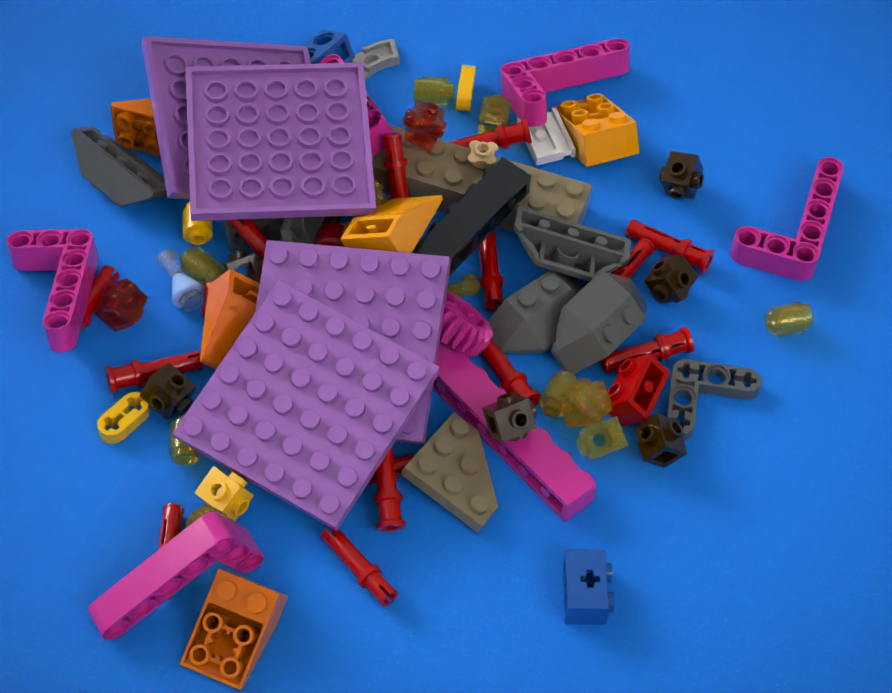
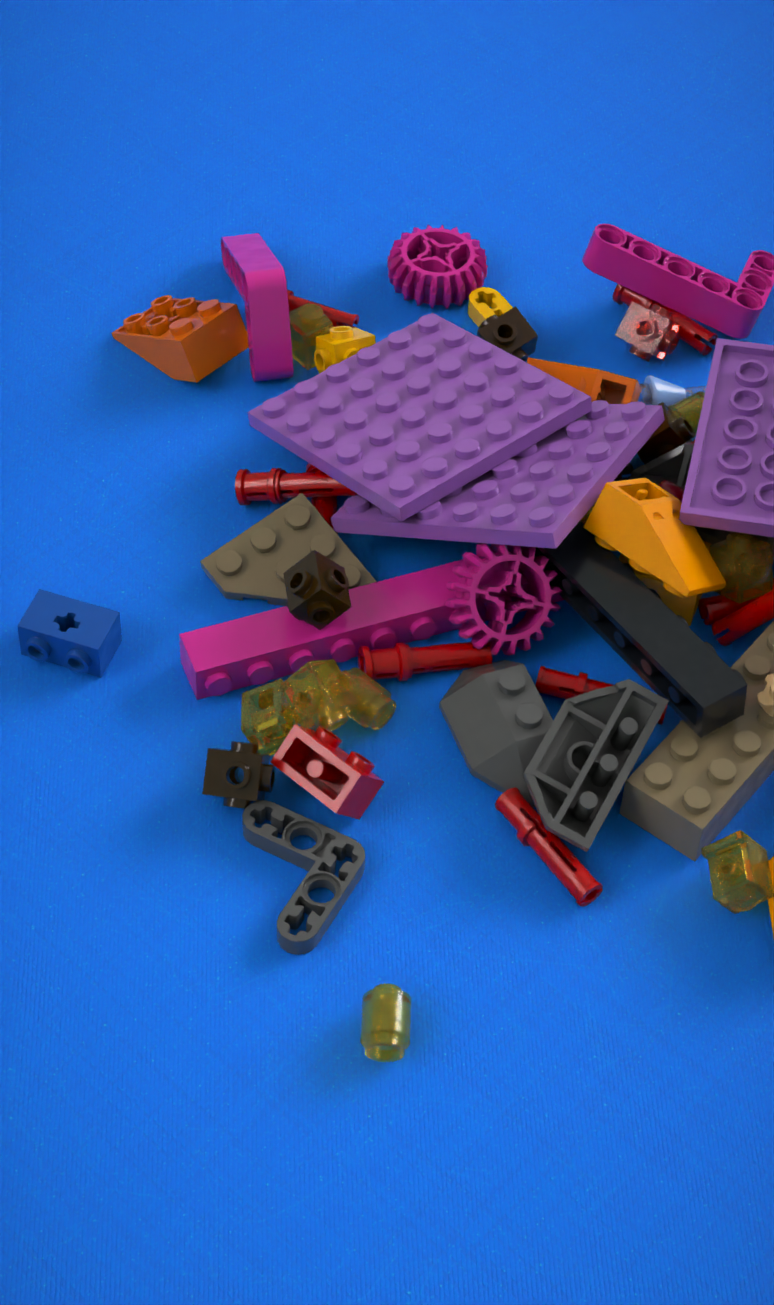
camera: 110 degrees right, 5 degrees down
red pin [105,350,203,394] -> none
red pin [320,527,398,607] -> none
clear yellow arm [447,274,480,297] -> none
dark grey wedge [551,271,646,376] -> none
red pin [600,326,694,374] -> none
red pin [625,219,715,274] -> none
dark brown brick [644,254,698,304] -> none
dark brown brick [659,151,704,200] -> none
dark pink beam [730,157,843,281] -> none
none -> dark pink gear [387,224,488,309]
none -> clear yellow brick [701,830,774,914]

